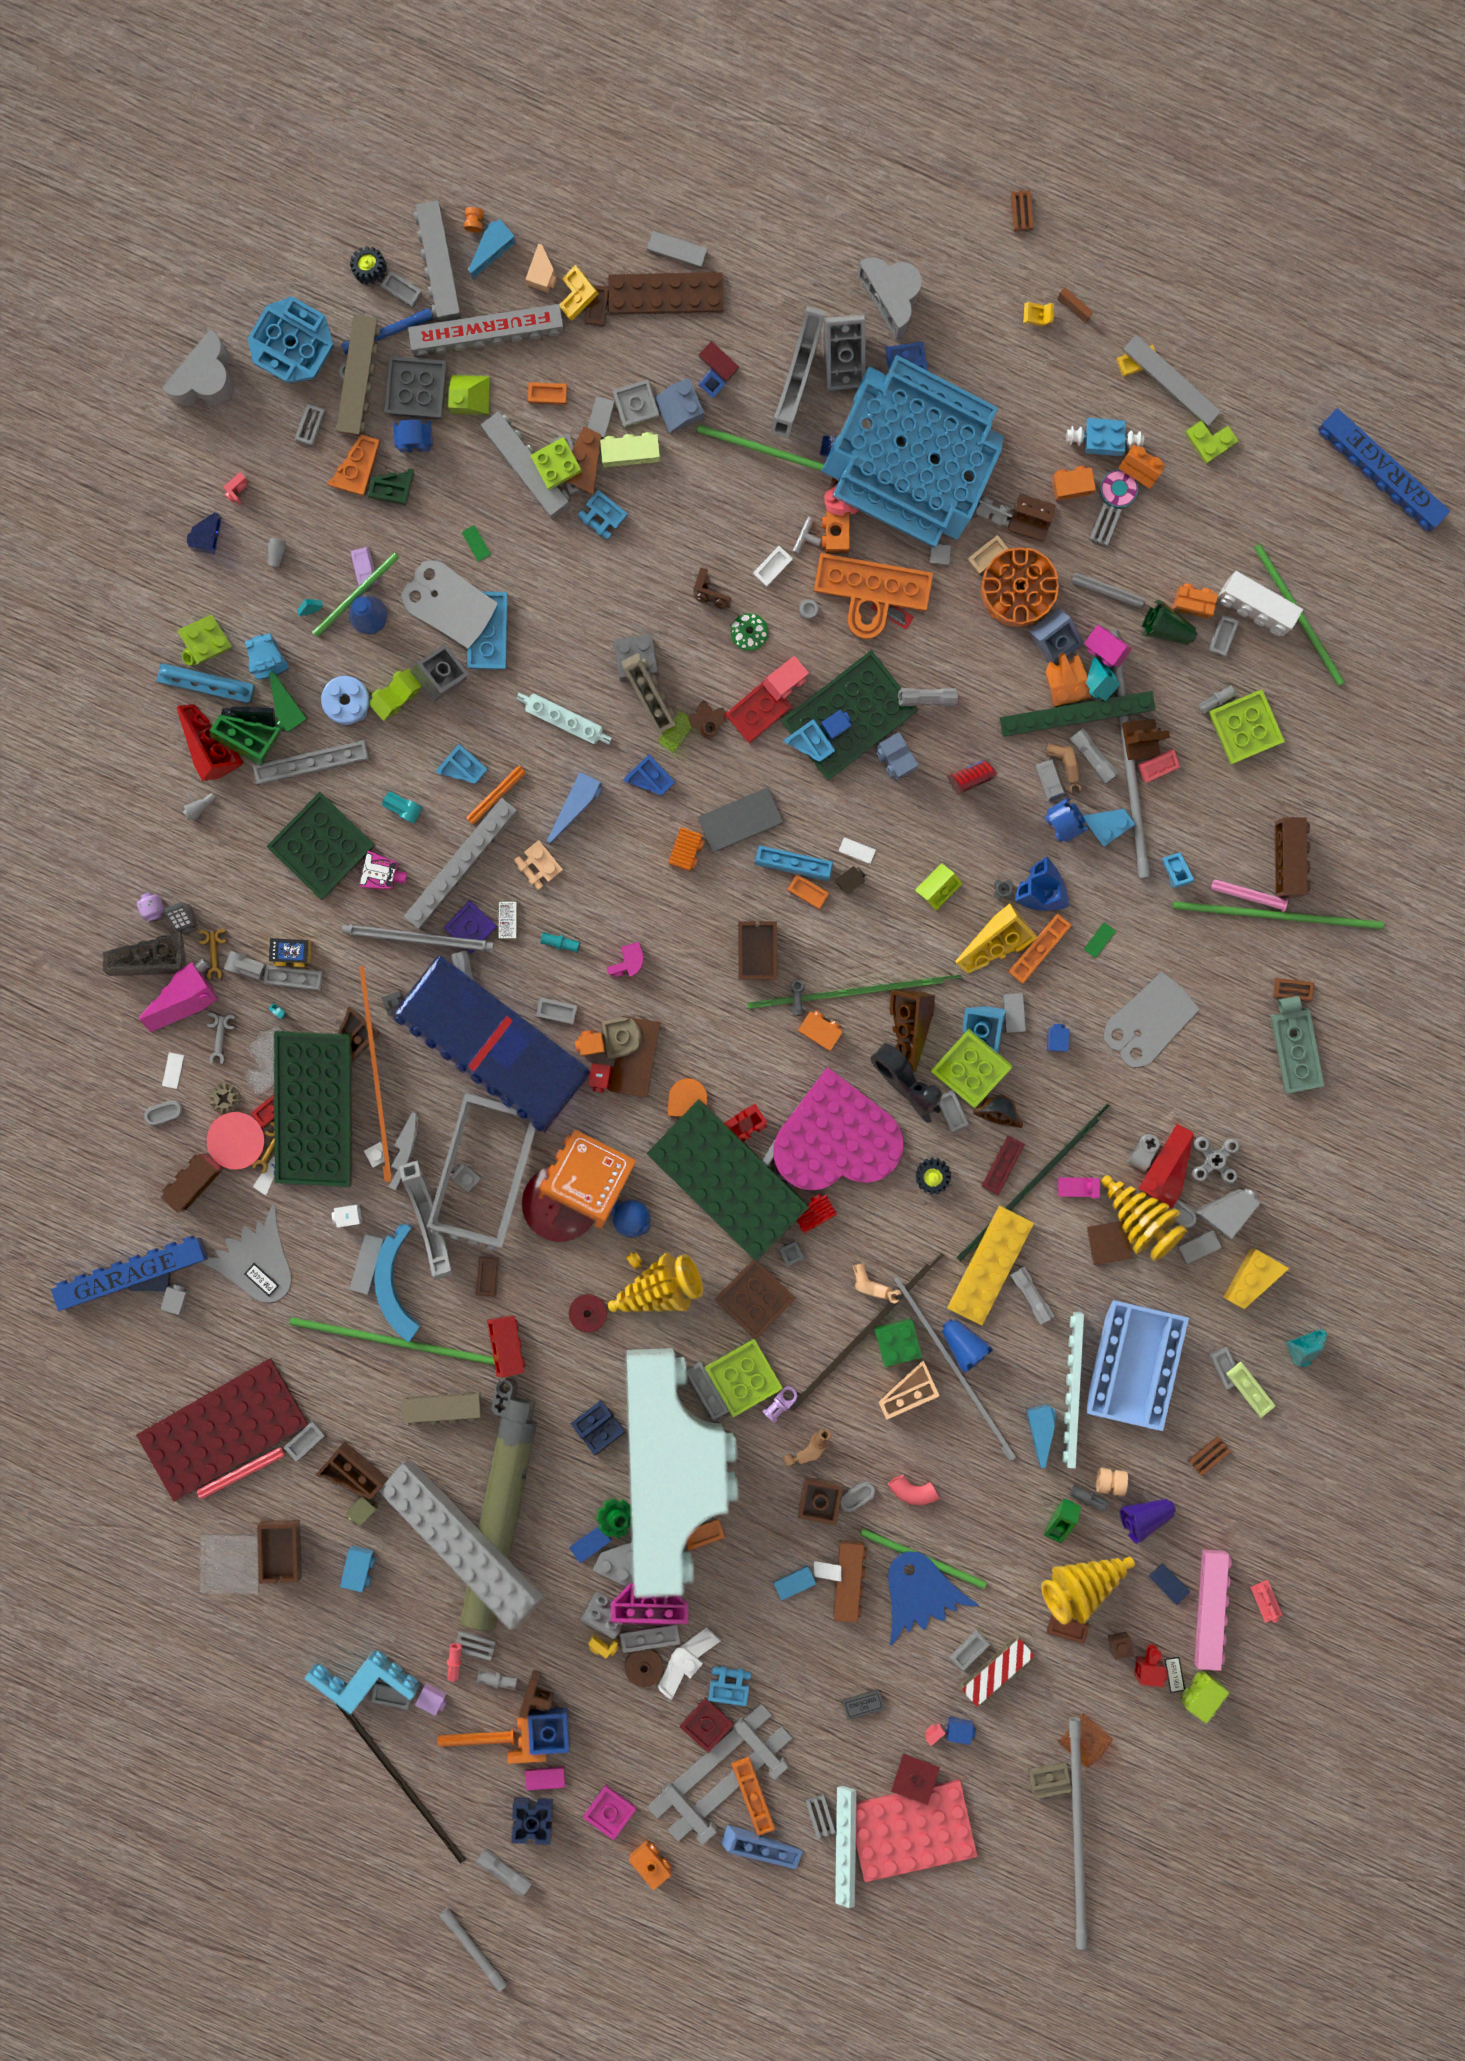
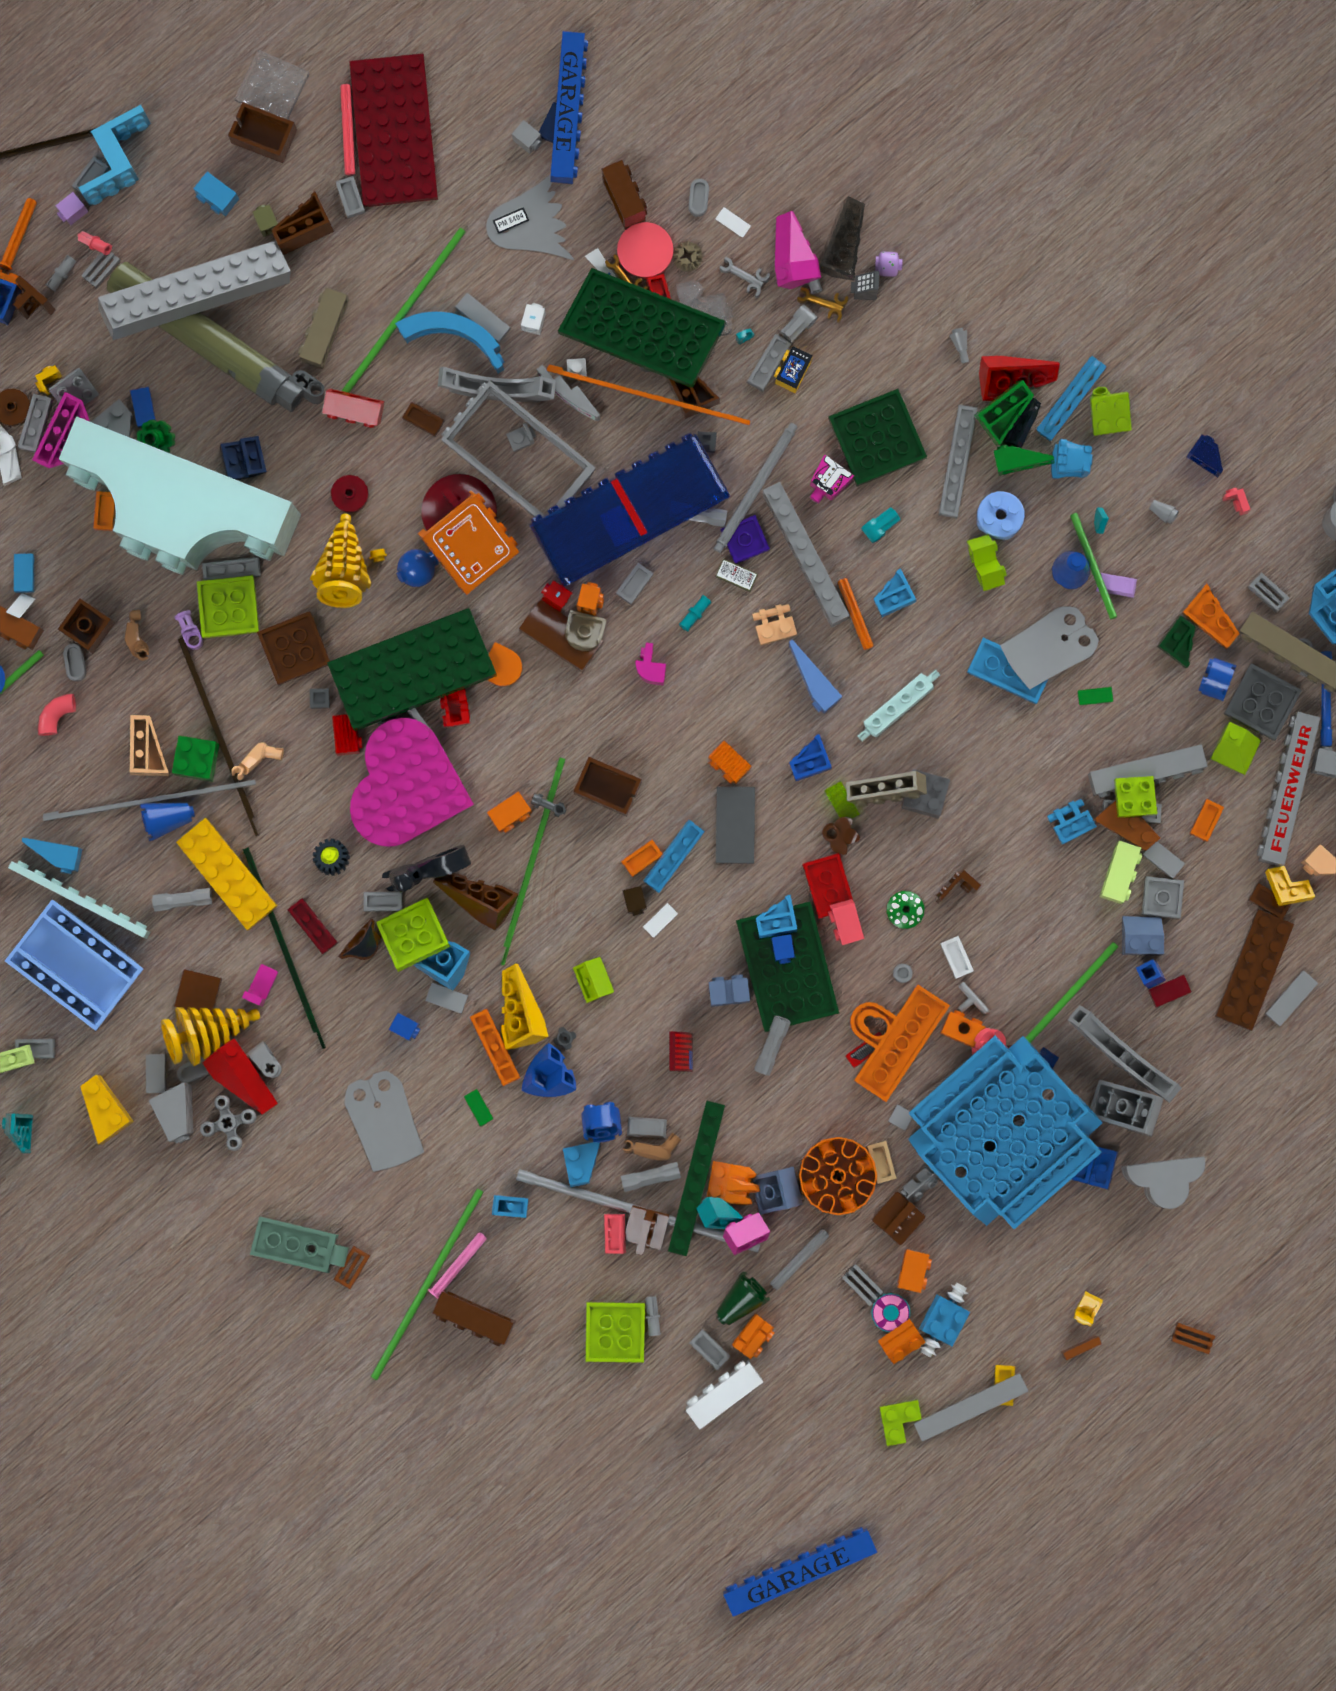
camera: 125 degrees right, 5 degrees down
flat silver brick [411,644,469,702] -> none
bright green piece [1254,544,1345,686] -> none

